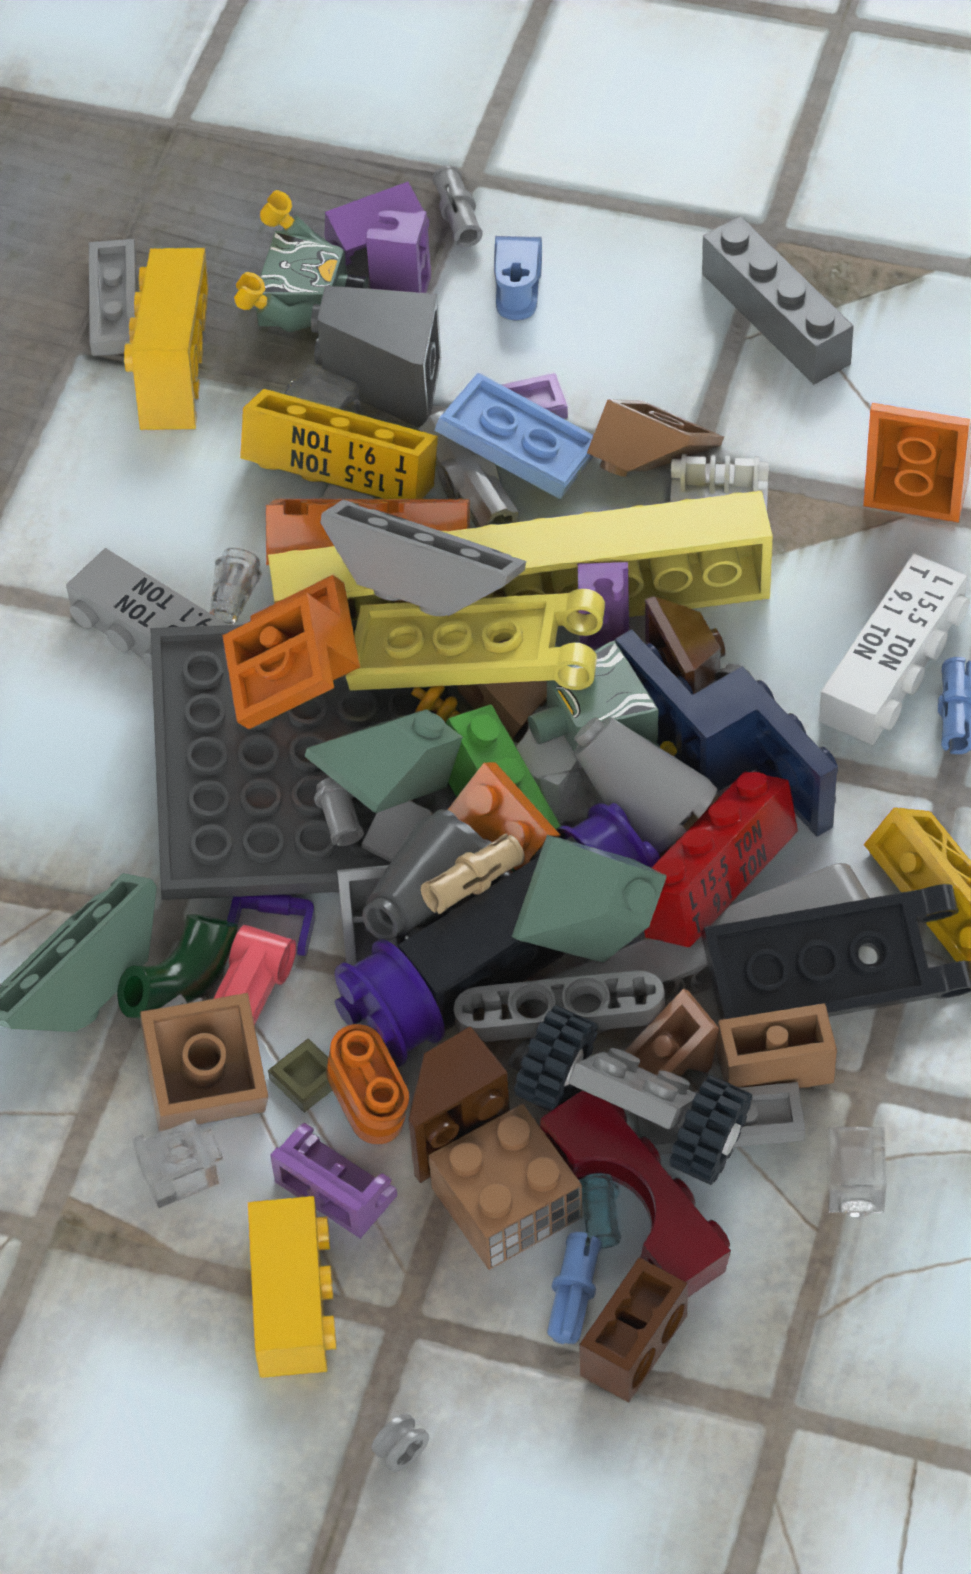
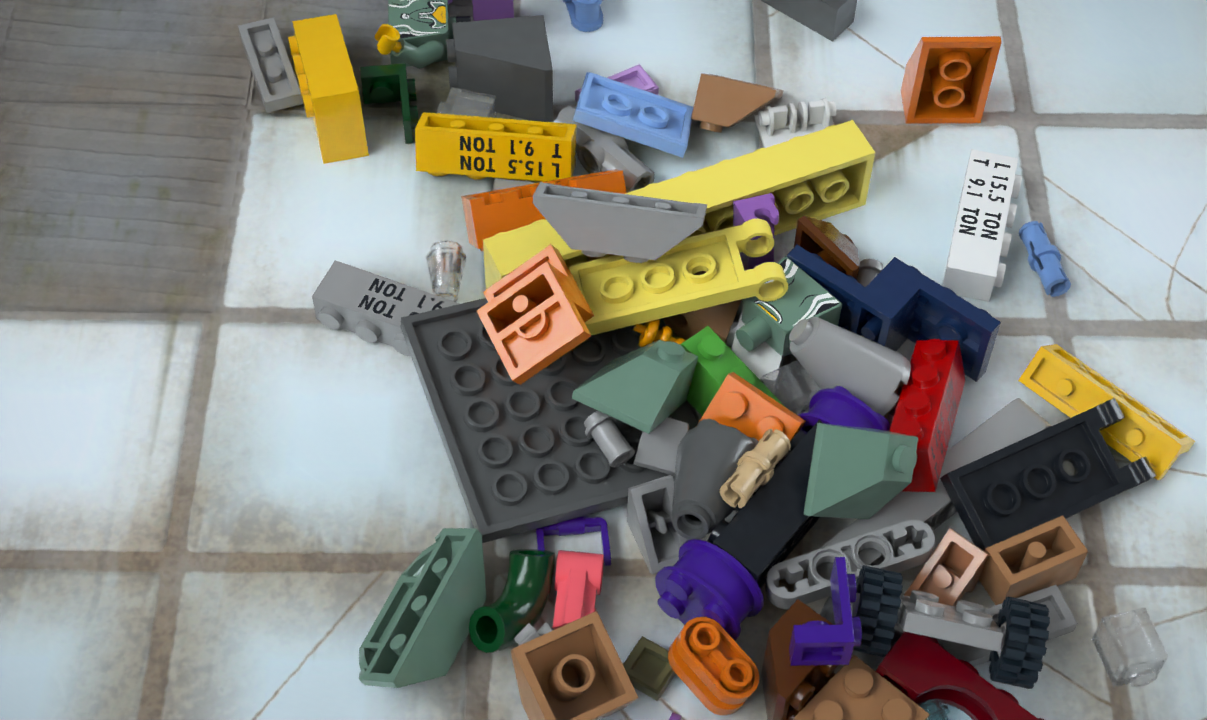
camera: 20 degrees left, 0 degrees up
none -> dark green bracket [360,63,419,144]
none -> dark purple bracket [789,557,862,666]

